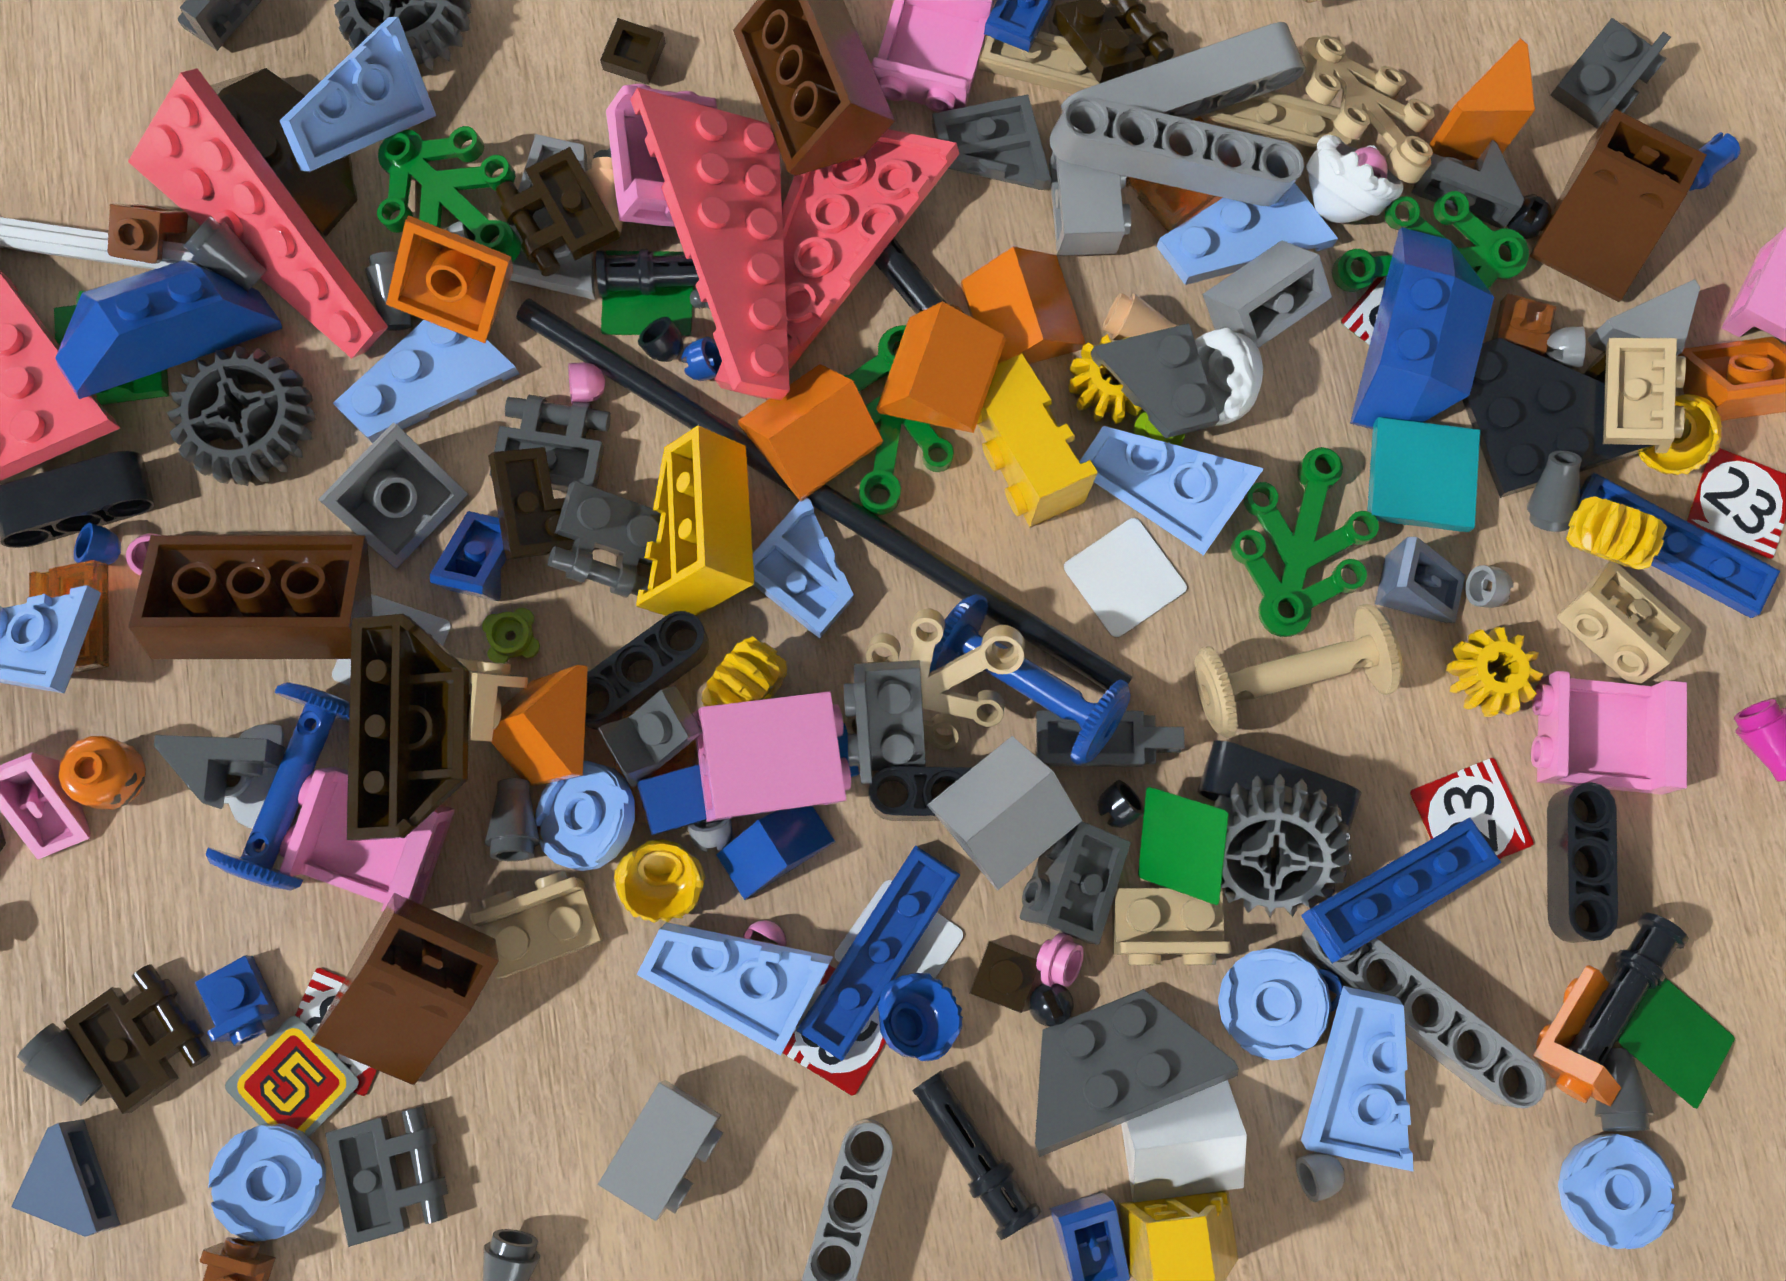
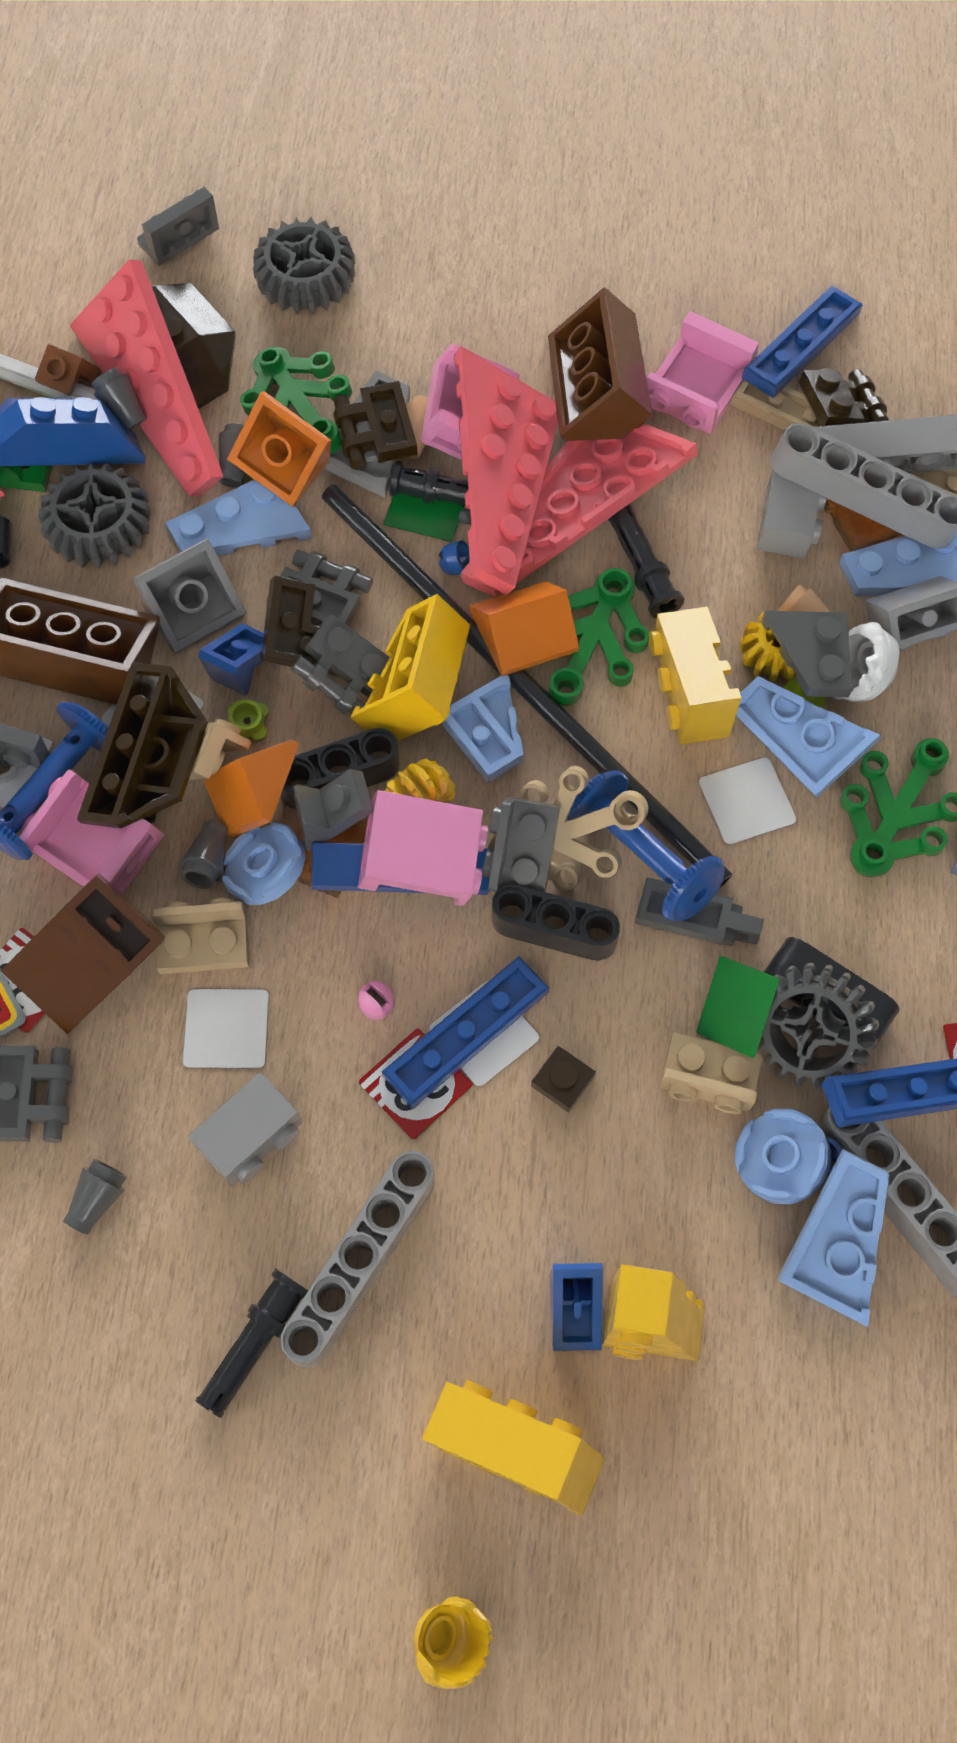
camera: 20 degrees right, 10 degrees down
light blue wing [280,17,436,171] -> none
bright pink hinge [568,362,605,404] -> none
dark brown plate [600,18,666,85] -> none
yellow hair [614,839,706,923] -> none
light blue wing [637,922,833,1056] -> none
black hinge [638,317,683,362] -> none
light grey hinge [688,818,732,852] -> none
blue slope [716,806,835,900] -> none
orange slope [876,301,1006,433] -> none
blue hair [878,973,963,1061] -> none
black pin [912,1071,1042,1240] -> none
light grey slope [927,736,1082,891] -> none
dark grey wing [932,94,1051,190] -> none
orange slope [961,246,1086,364] -> none
dark grey bracket [1020,821,1131,945] -> none
black hinge [1028,984,1074,1027] -> none
dark grey wing [1035,989,1239,1157] -> none
bright pink plate [1036,933,1084,987] -> none
black hinge [1097,780,1144,828] -> none
white slope [1121,1080,1247,1202] -> none
tan hose [1194,604,1403,738] -> none
light grey hinge [1296,1152,1345,1202] -> none
none -> white sticker [183,989,269,1068]

